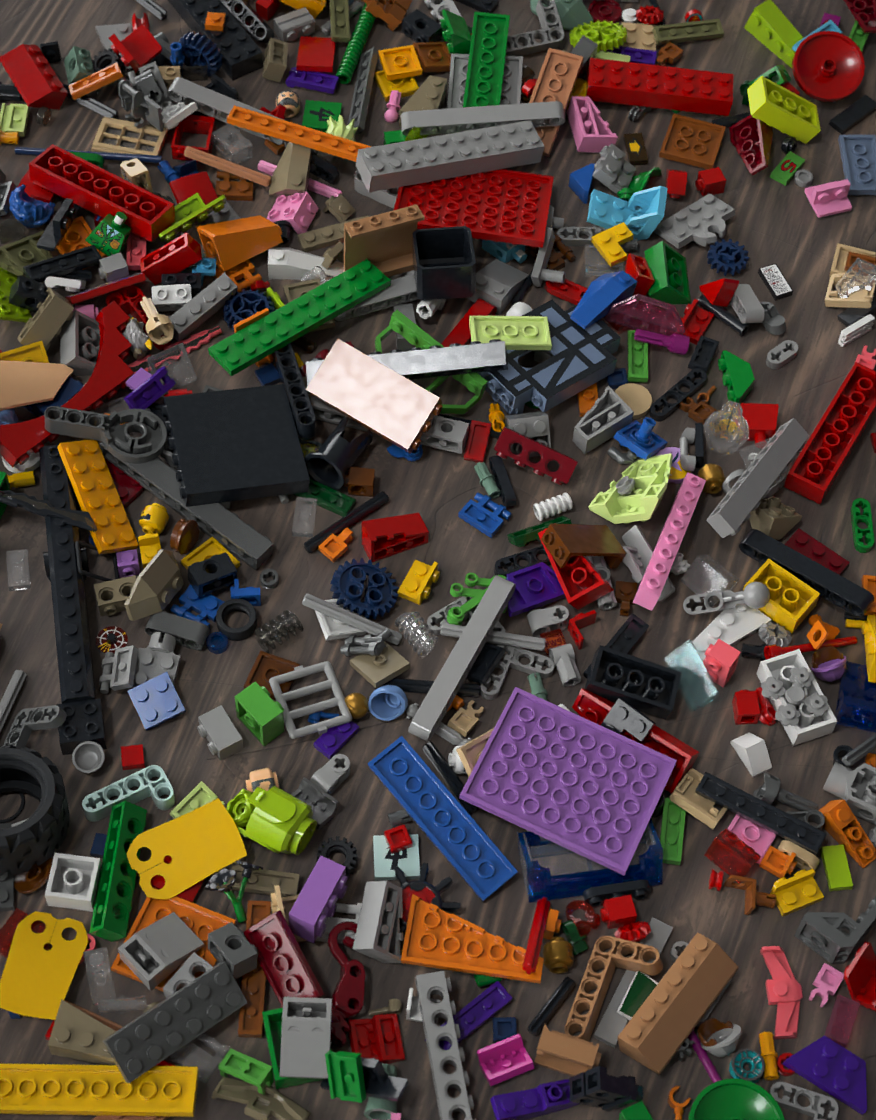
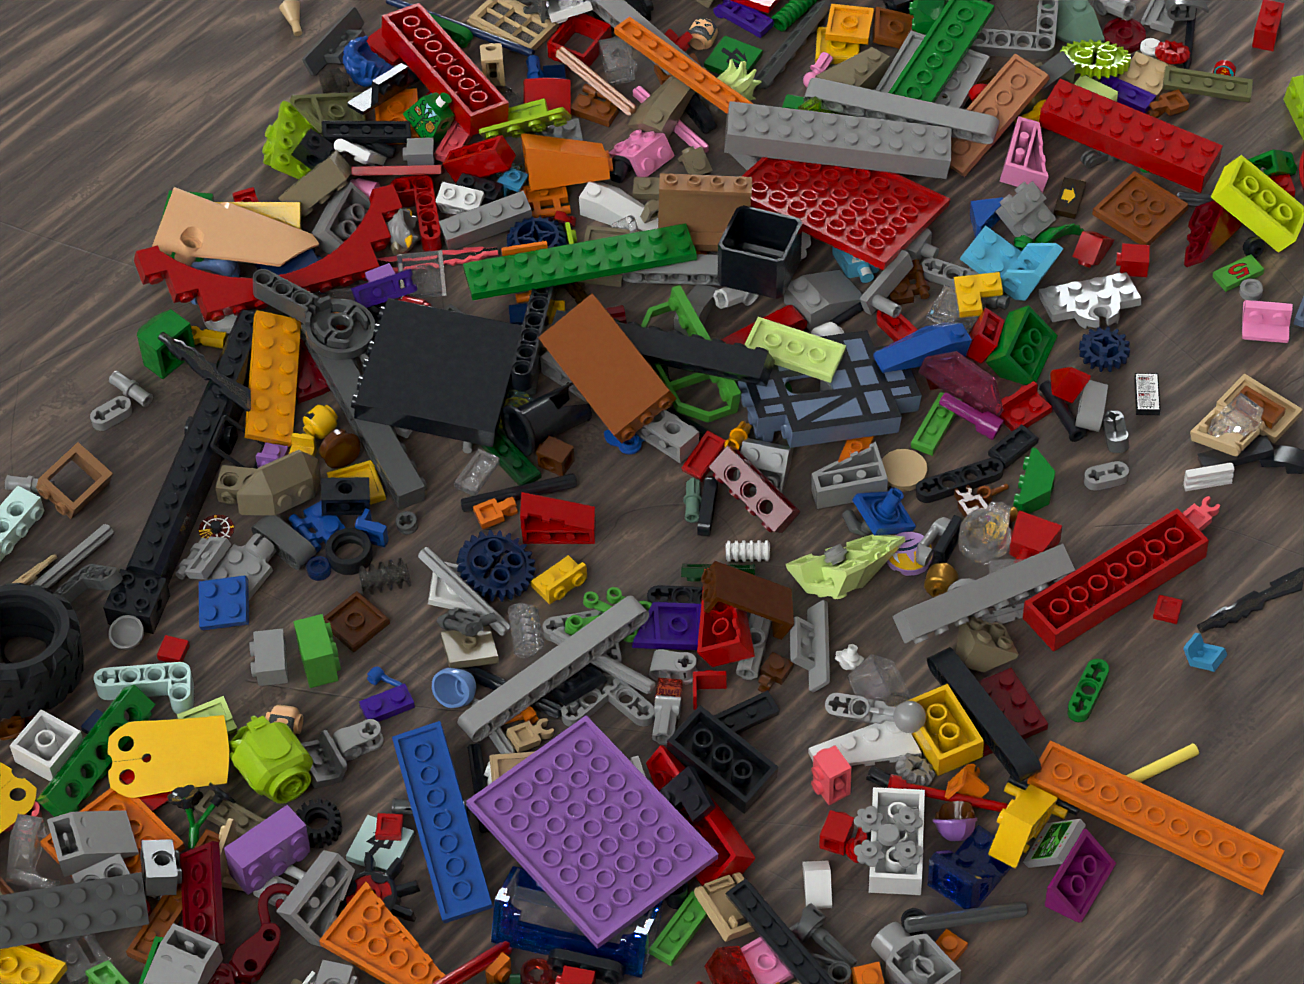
camera: 30 degrees right, 5 degrees down
clear plate [6,549,31,591] -> none
tan piece [140,296,174,345] -> none
light grey bar [269,661,352,739] -> none
pearl gold piece [344,693,369,719] -> none
blue plate [458,492,512,538] -> none
sand green pin [527,673,548,701] -> none
dark blue tile [606,368,628,389] -> none
bright pink brick [633,472,706,611] -> none
clear light blue piece [664,640,719,712] -> none

